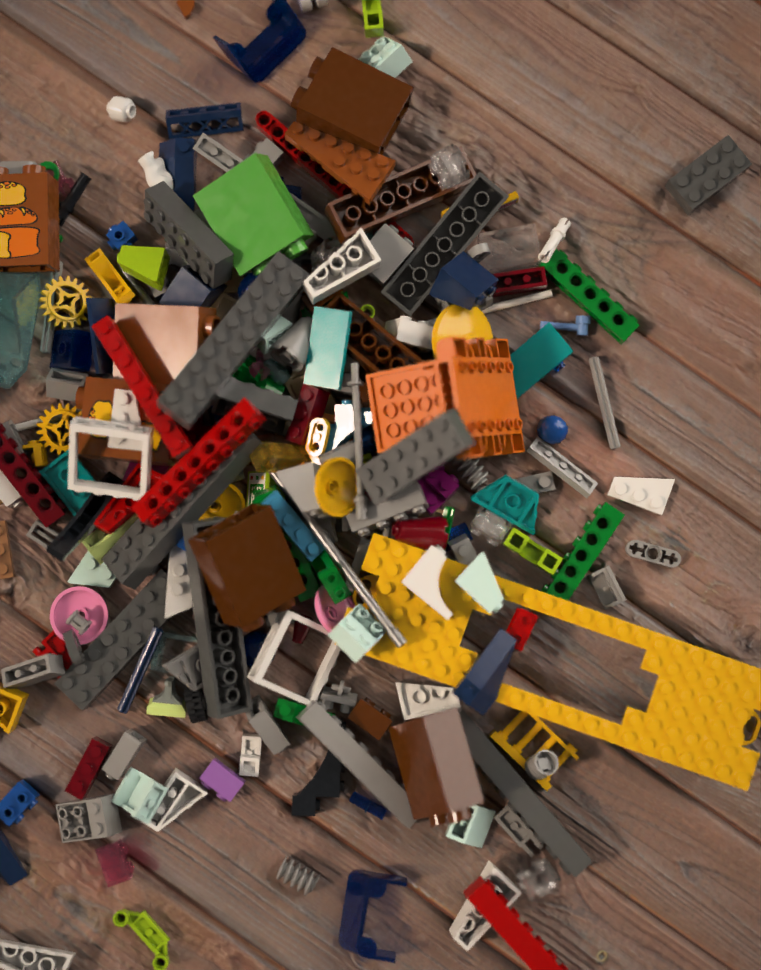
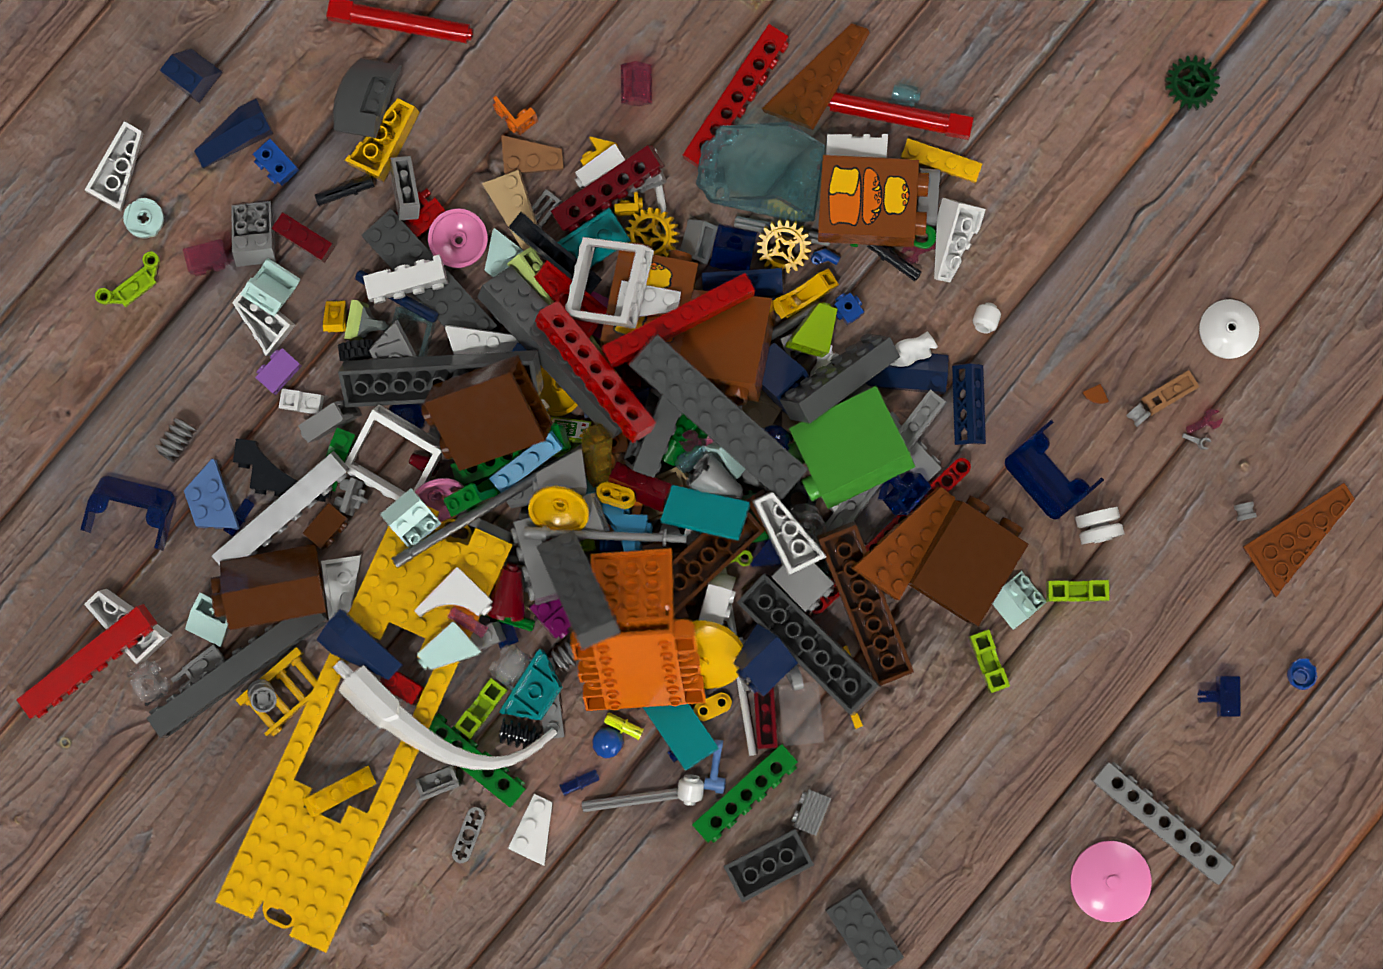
camera: 95 degrees right, 0 degrees up
dark grey beam [63,629,85,666] -> none
light grey bush [66,610,92,635] -> none
light grey slope [102,729,148,780] -> none
clear brick [428,144,470,191] -> none
light grey plate [527,437,598,498] -> none
white pin [538,218,571,263] -> none
none -> light aqua plate [123,198,164,238]
none -> medium blue wing [184,459,240,530]
none -> yellow plate [303,766,376,817]
none -> black pin [315,175,375,206]
none -> yellow slope [323,301,346,332]
none -> white piece [333,660,557,770]
none -> white wedge [363,255,448,304]
none -> clear pink pin [447,607,489,638]
none -> tan wing [482,170,538,251]
none -> black piece [499,718,543,749]
none -> clear blue axle [560,770,600,796]
none -> neon yellow axle [604,713,644,740]
none -> white head [677,774,704,806]
none -> yellow plate [694,693,732,721]
none -> dark grey brick [723,828,814,903]
none -> clear blue slope [749,539,782,569]
none -> light grey brick [791,789,831,836]
none -> blue arm [811,249,841,265]
none -> clear blue brick [883,473,932,515]
none -> white wedge [934,198,986,282]
none -> lime arch [968,630,1010,694]

